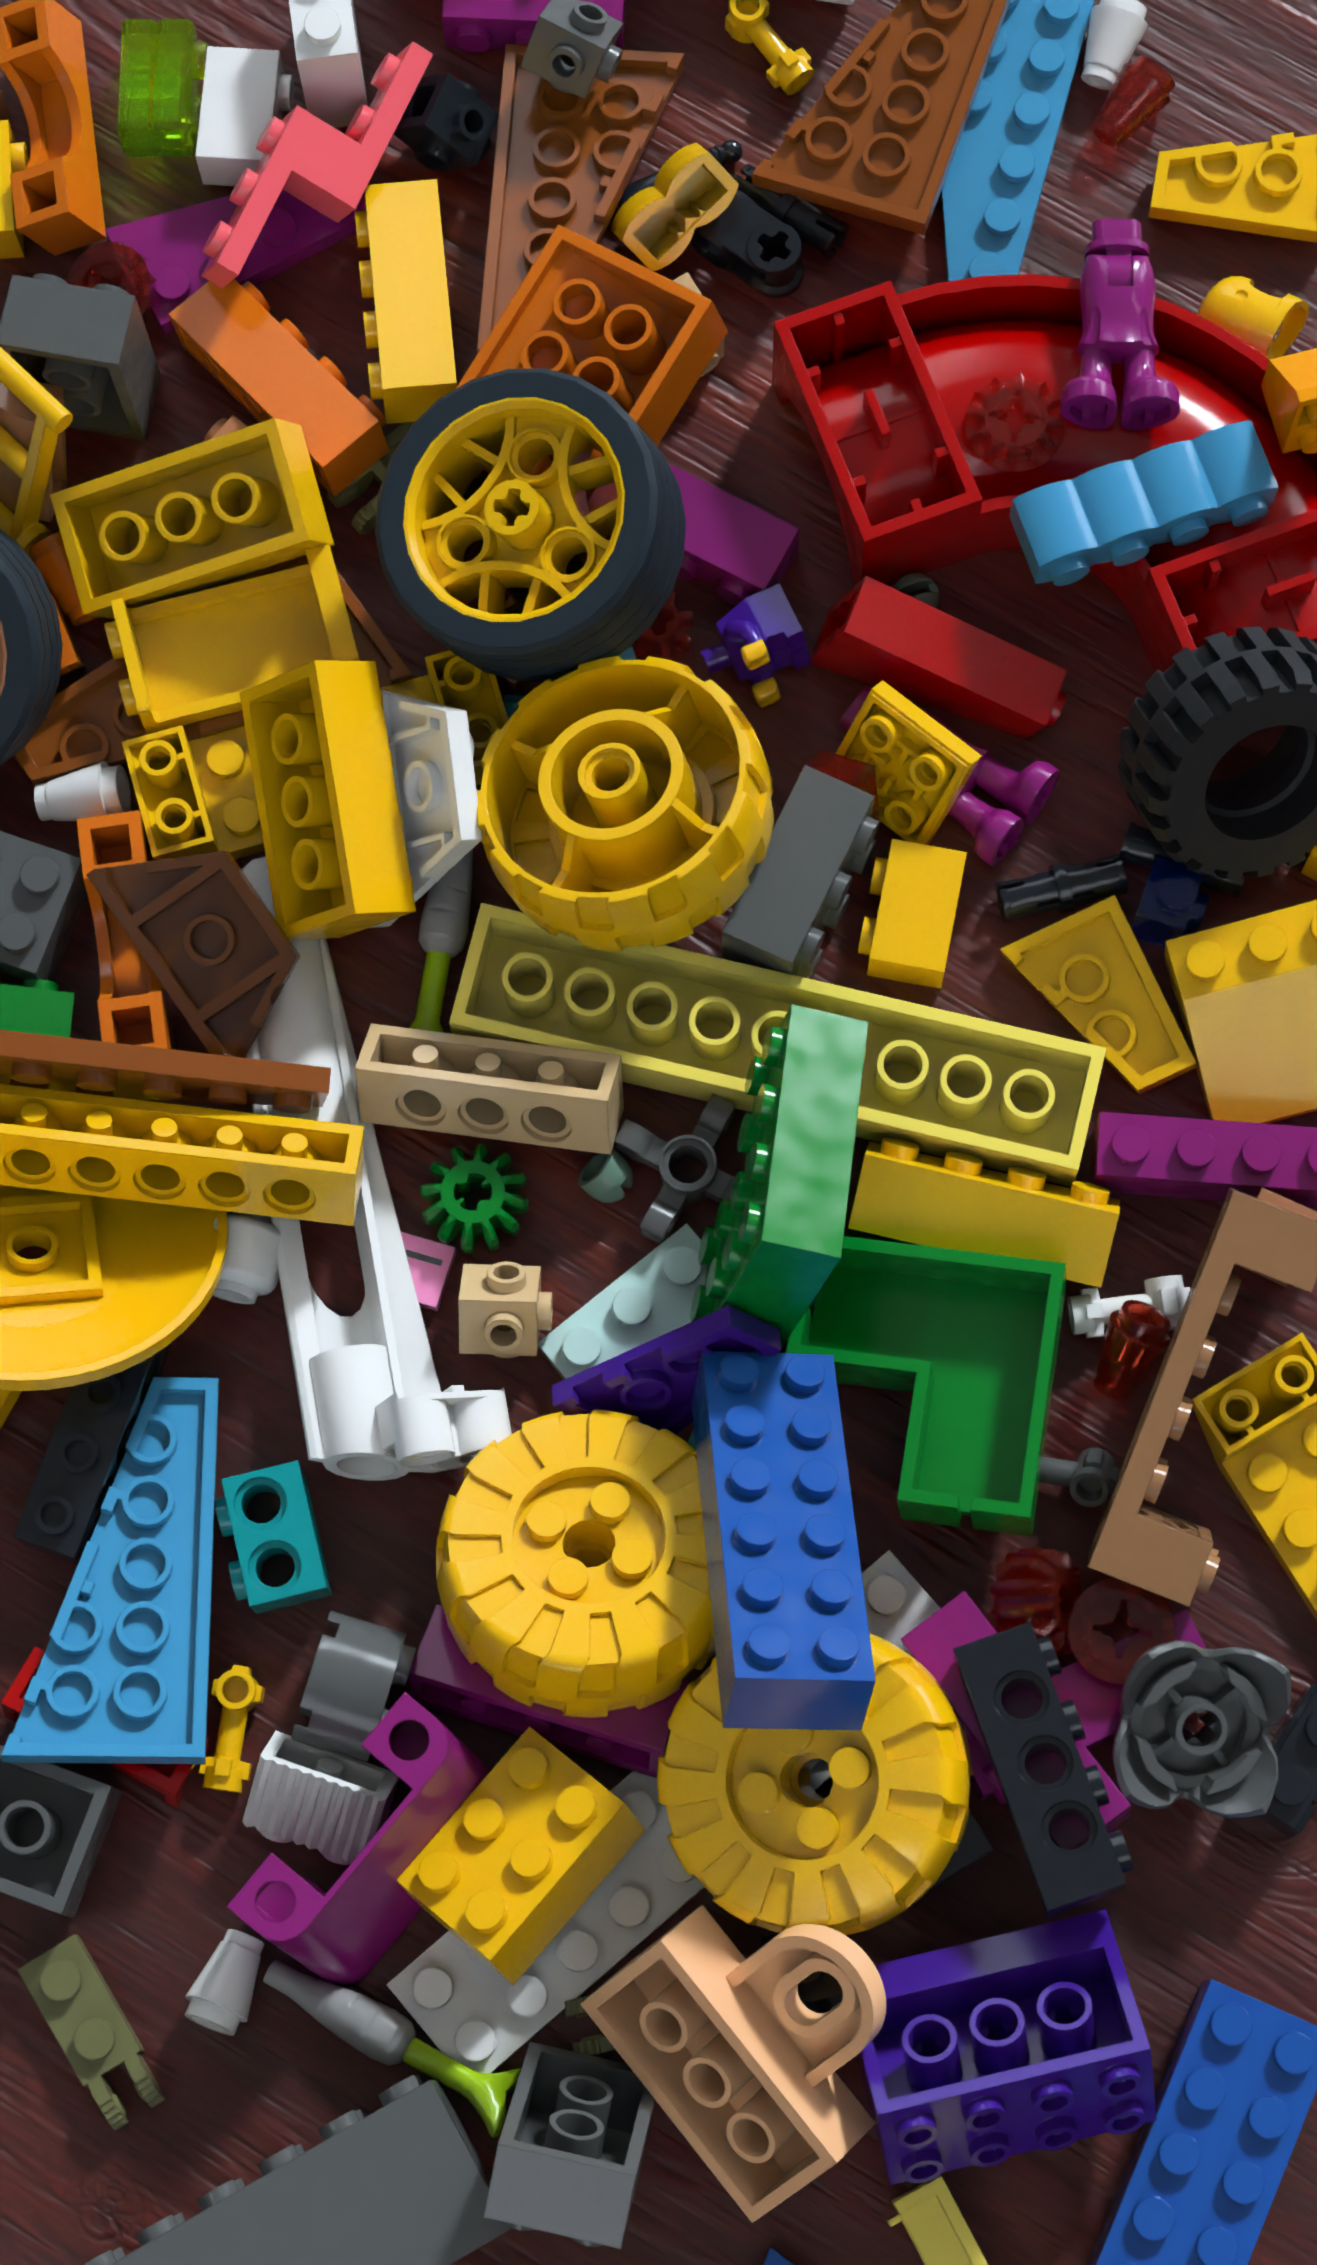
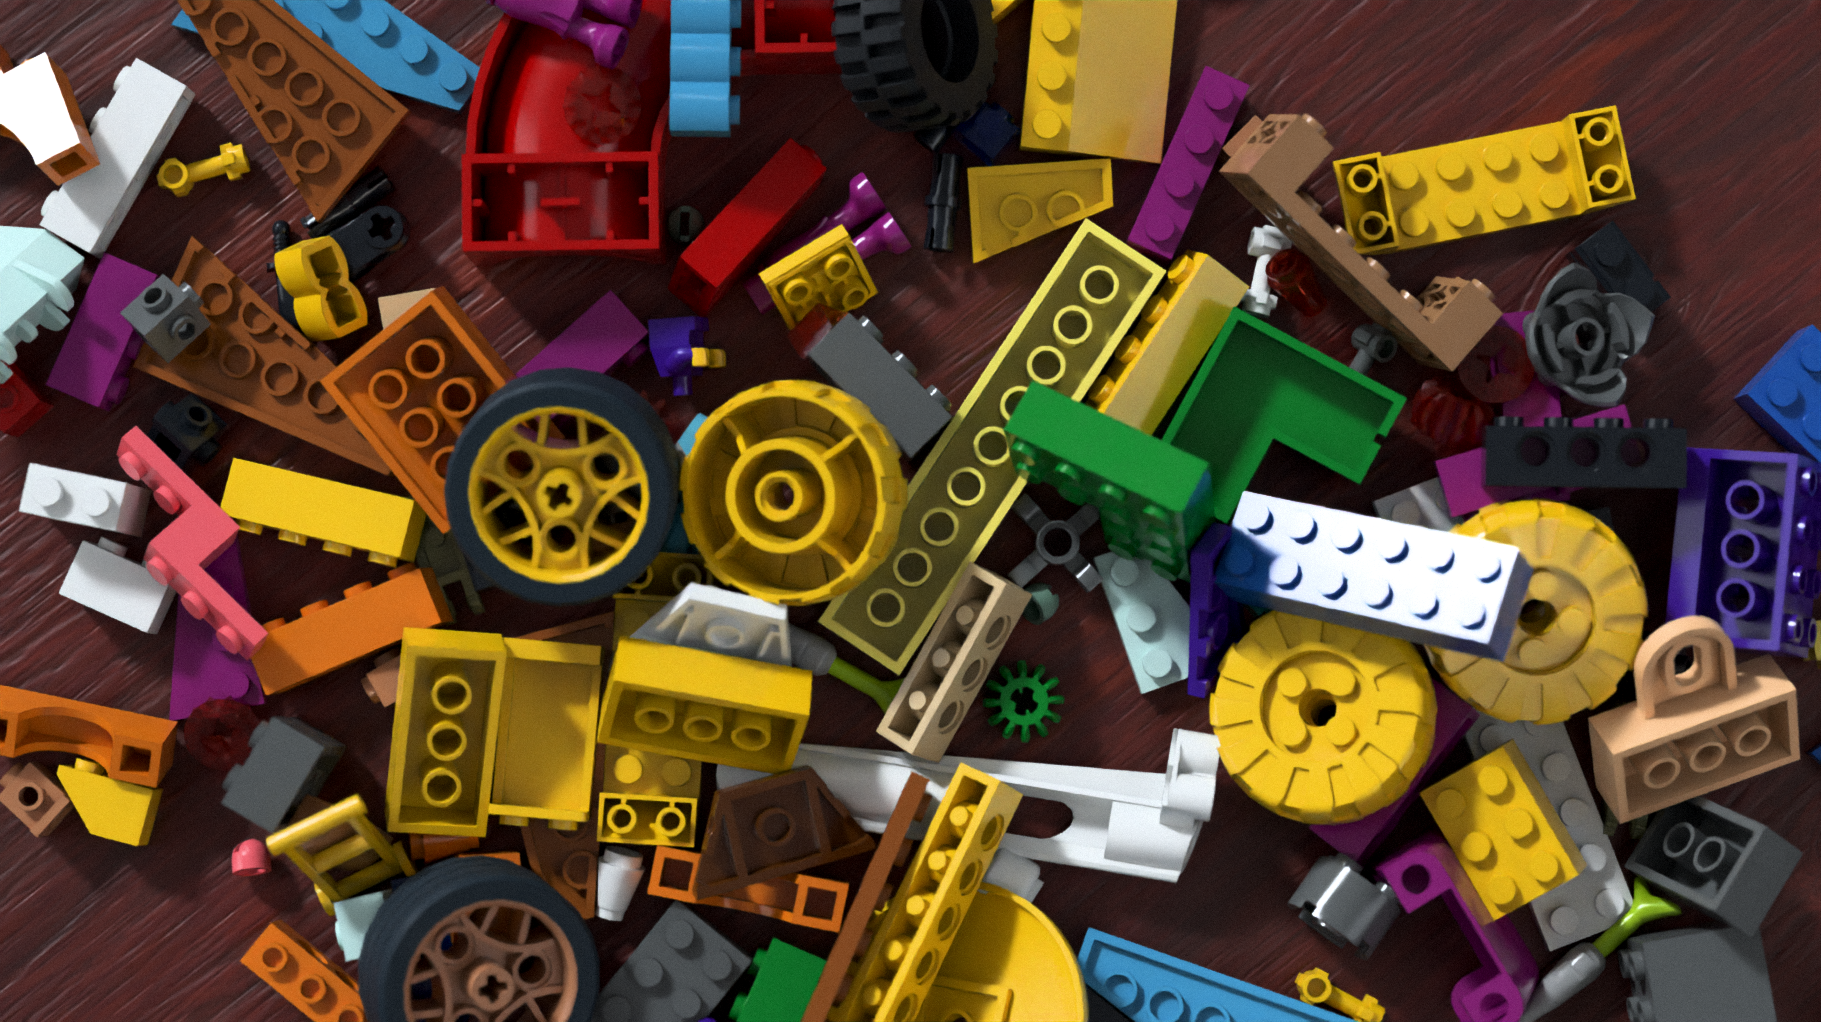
camera: 80 degrees left, 10 degrees up
clear neon green brick [118,19,208,157] -> none
teal brick [215,1460,333,1614] -> none
white brick [242,1731,399,1865] -> none
bright pink tile [401,1232,457,1312] -> none
tan brick [458,1261,553,1358] -> none
yellow brick [858,839,967,989] -> none

